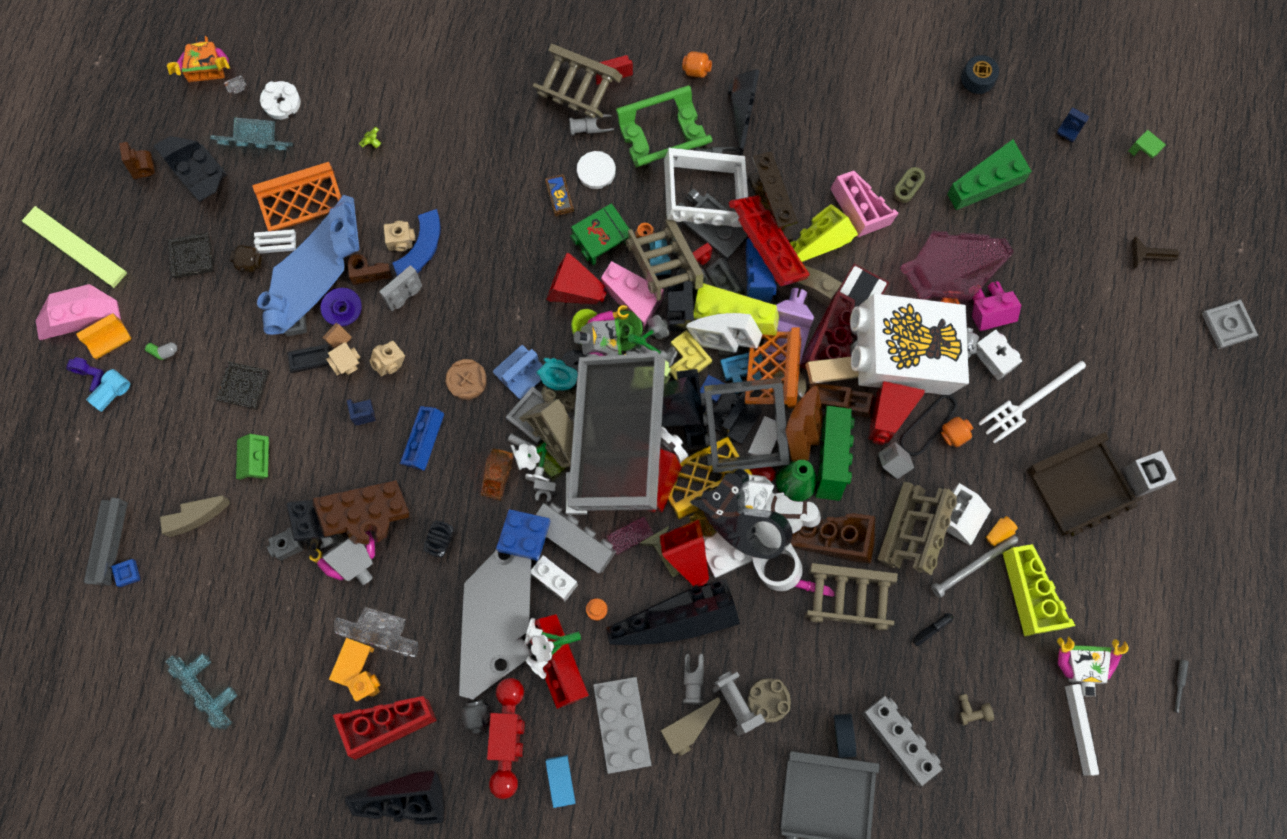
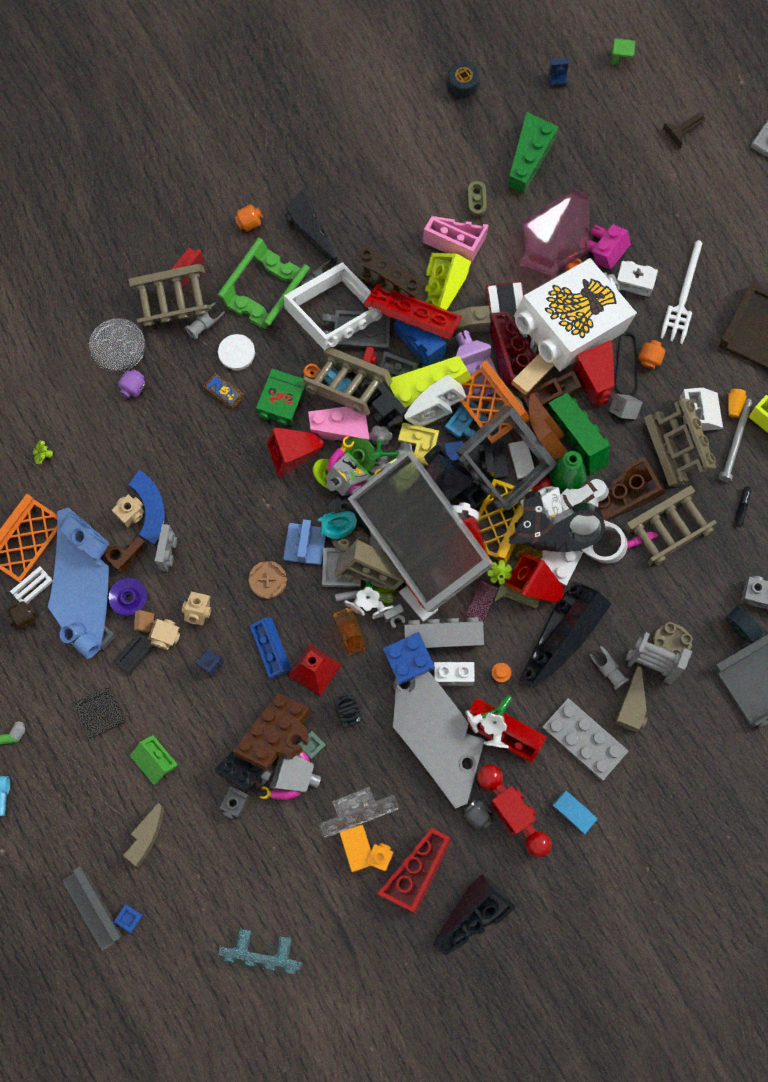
camera: 35 degrees left, 0 degrees up
none -> clear tile [89,318,145,371]
none -> medium lavender head [118,369,145,398]
none -> red slope [287,644,342,697]
none -> sand green tile [299,731,326,760]
none -> lime plant [487,560,512,584]

